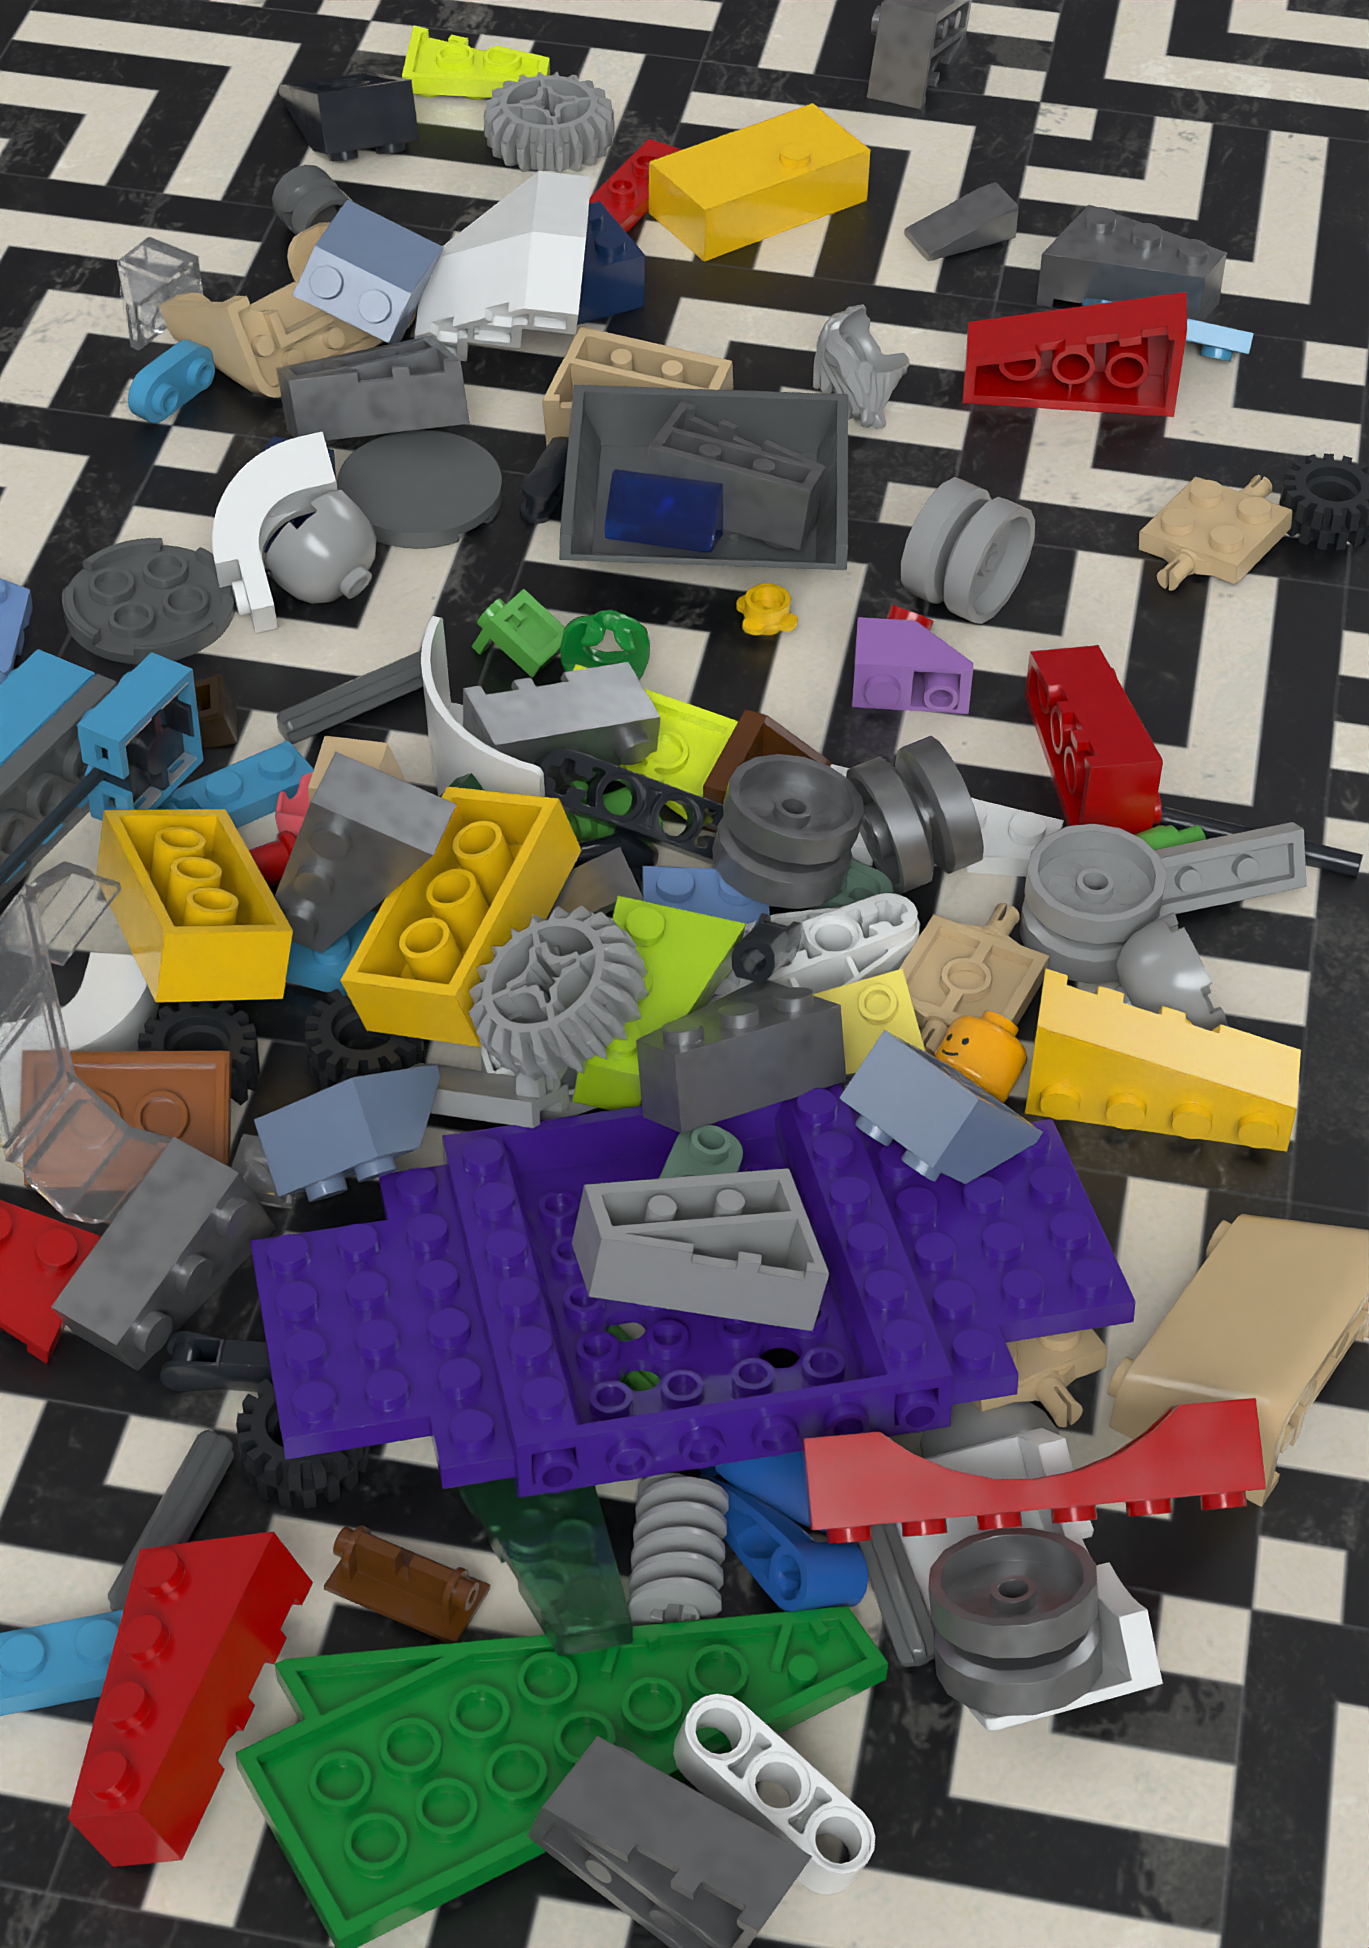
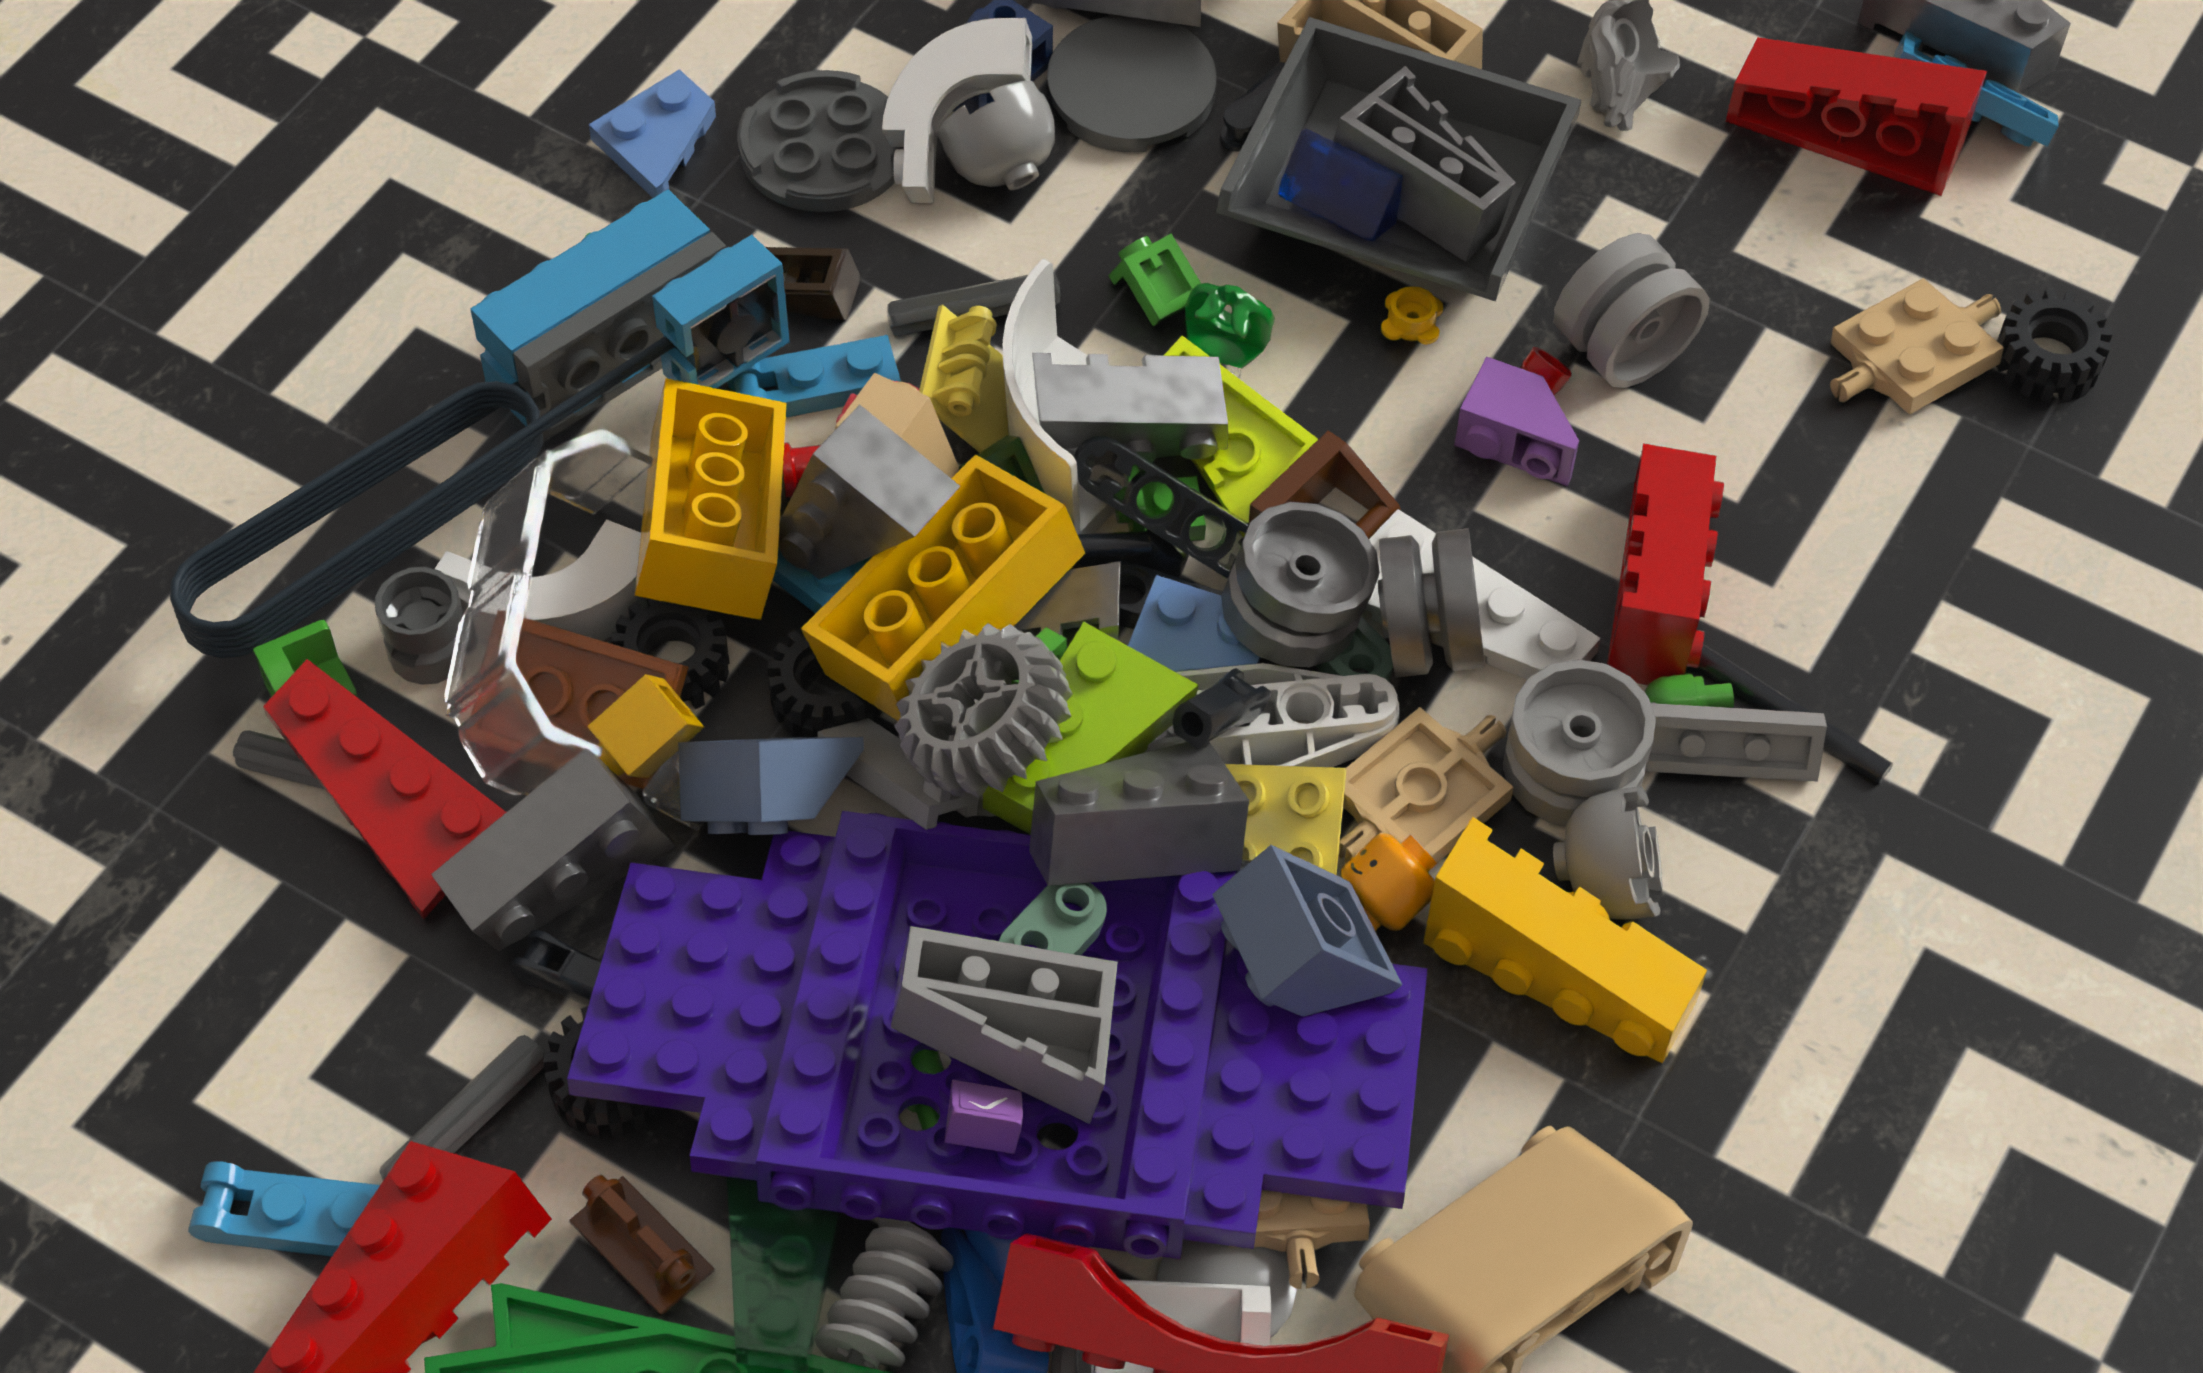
camera: 20 degrees right, 10 degrees up
none -> yellow brick [587,674,704,778]
none -> light yellow hinge [919,305,1009,453]
none -> medium lavender slope [944,1080,1023,1154]

